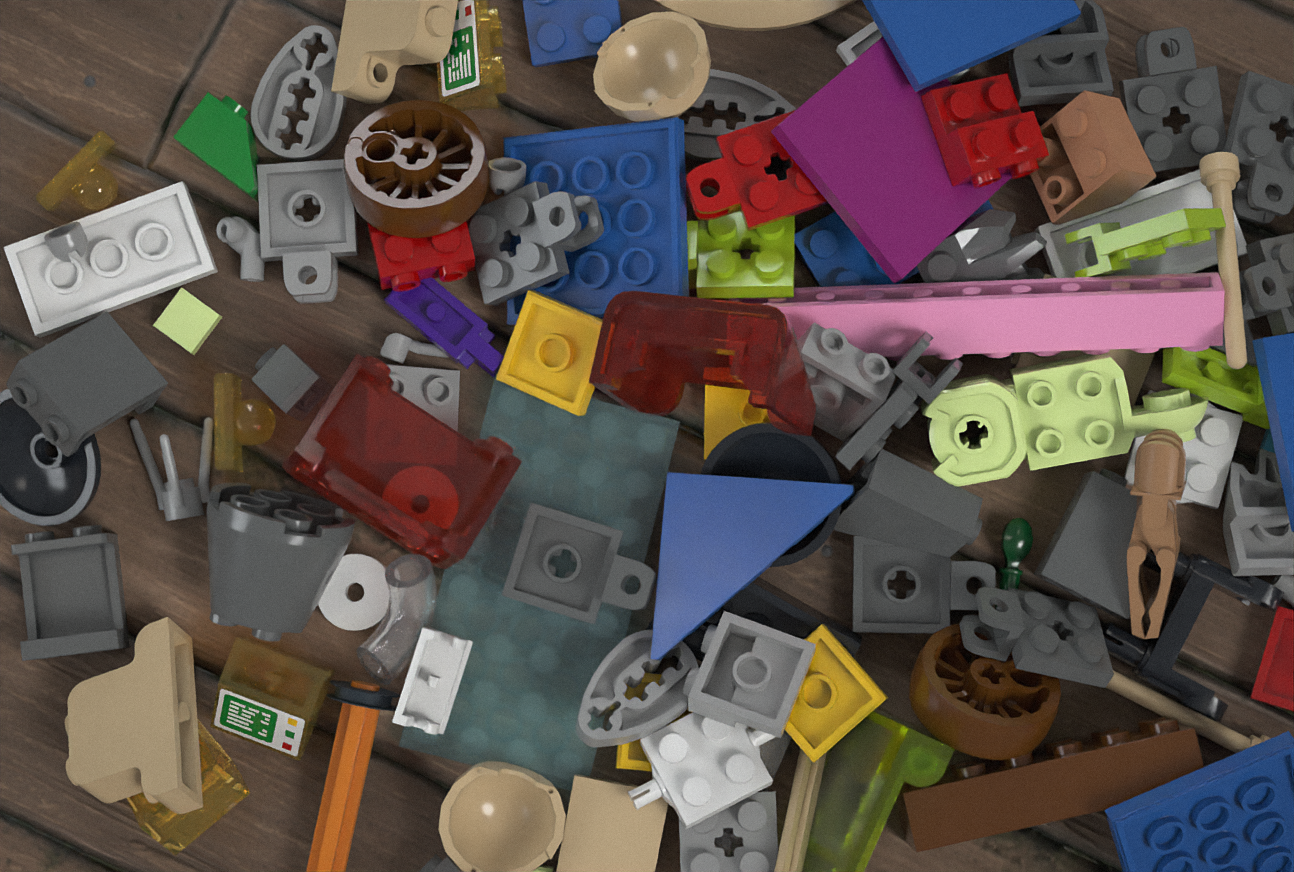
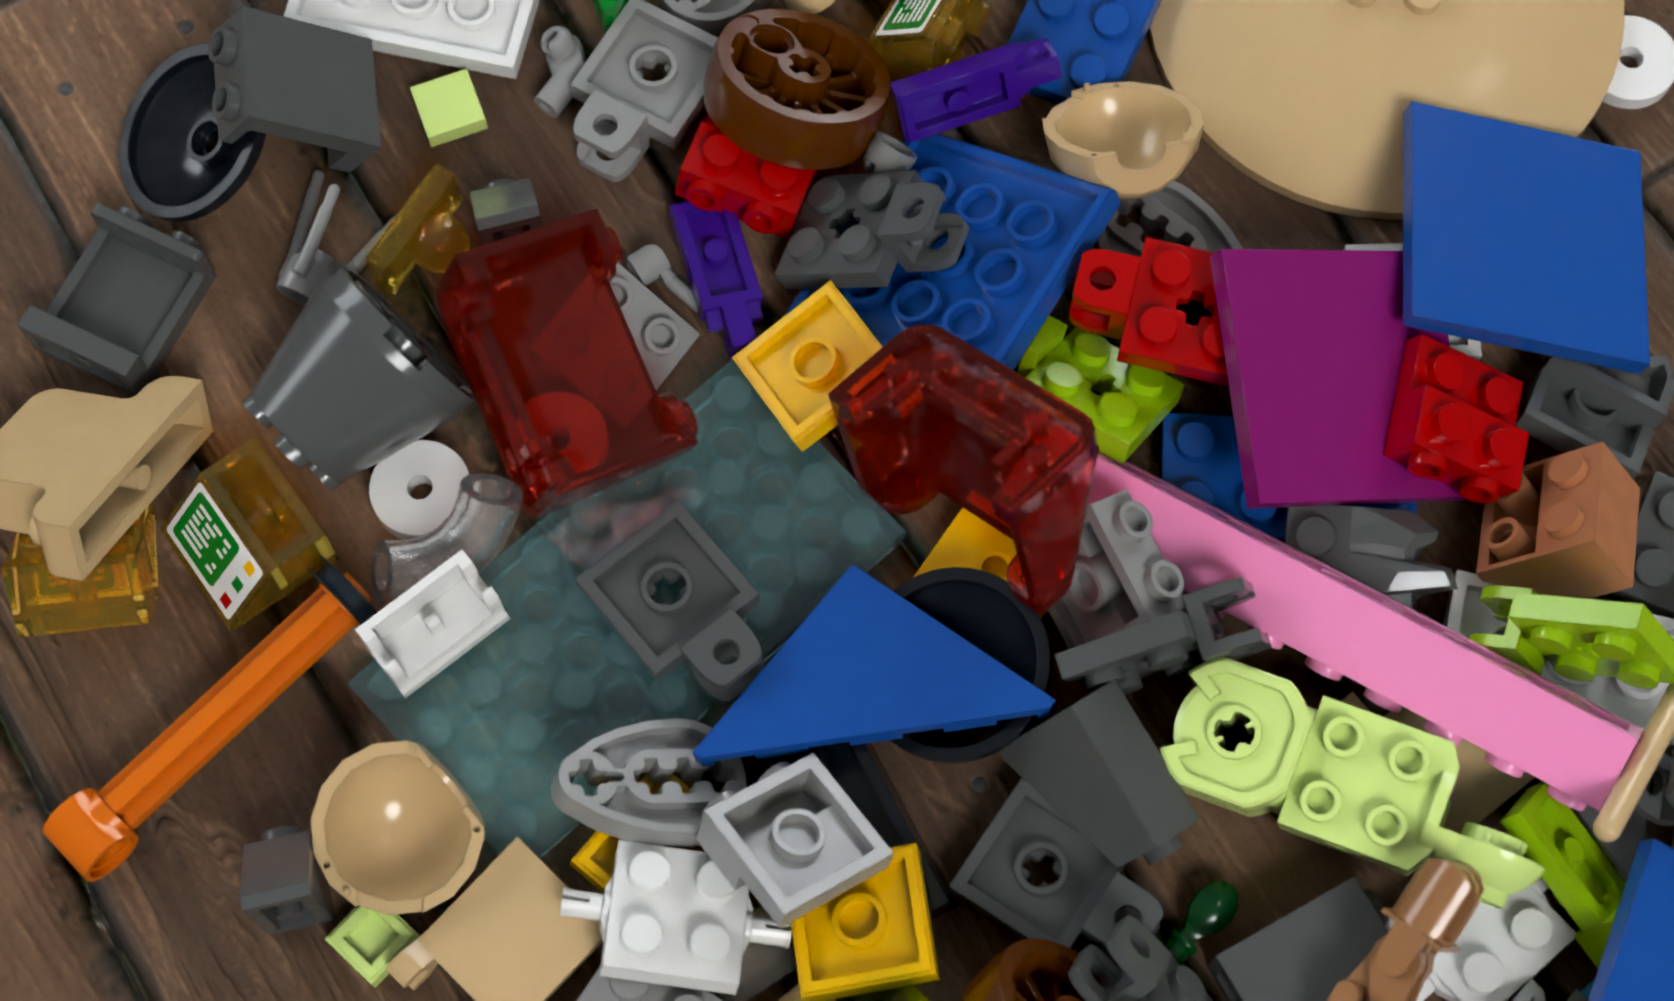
camera: 30 degrees right, 15 degrees down
none -> dark purple hinge [890,38,1062,143]

